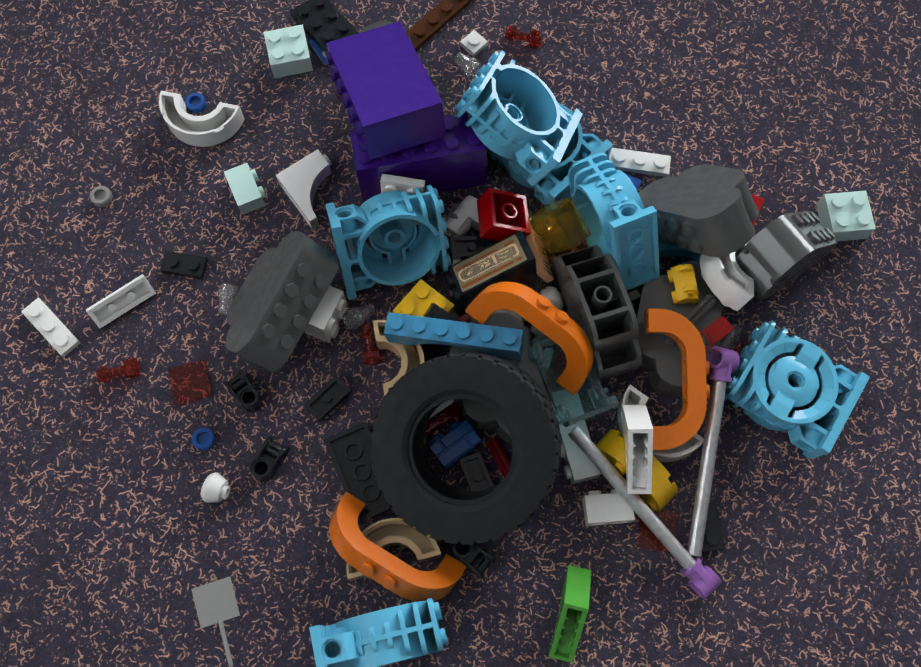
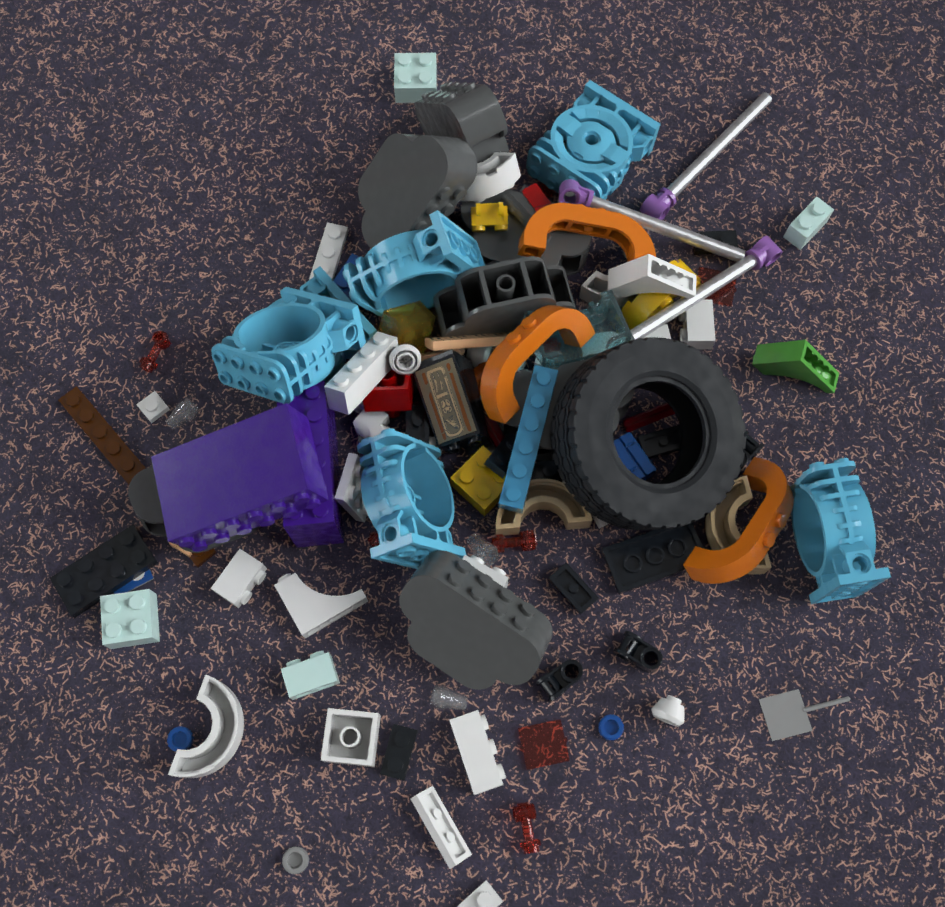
camera: 85 degrees left, 0 degrees up
none -> white brick [211,549,267,608]
none -> white brick [321,708,381,767]
none -> white brick [324,331,398,415]
none -> white cone [389,344,421,375]
none -> light nougat tile [425,332,510,351]
none -> white brick [450,710,506,795]
none -> flat silver piece [640,92,772,220]
none -> light aqua brick [783,197,834,250]

